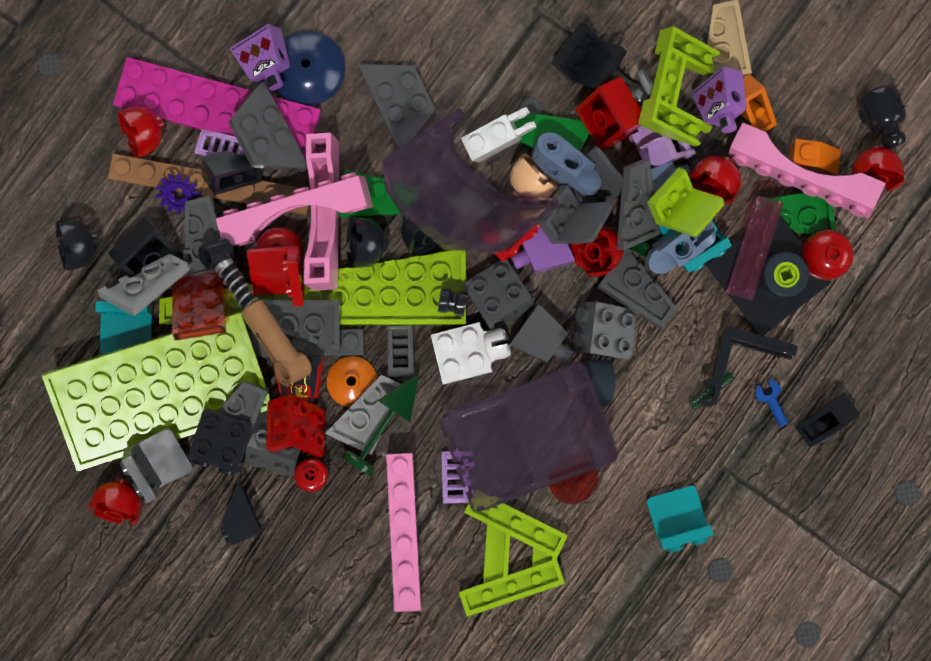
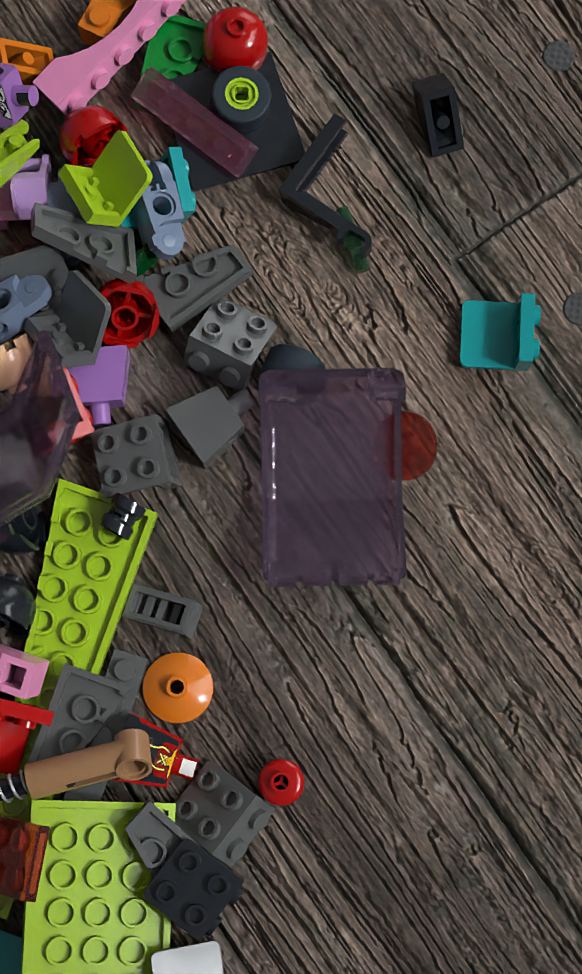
camera: 70 degrees left, 5 degrees down
black slope [221,485,264,545] -> none
red bracket [266,394,325,458] -> none
light grey wing [325,375,401,455] -> none
dark green piece [341,375,419,477] -> none
bright pink arch [386,453,421,612] -> none
white plate [431,322,511,385] -> none
lavender slope [442,451,469,503] -> none
lime plate [459,489,568,617] -> none
blue bar [754,379,788,427] -> none

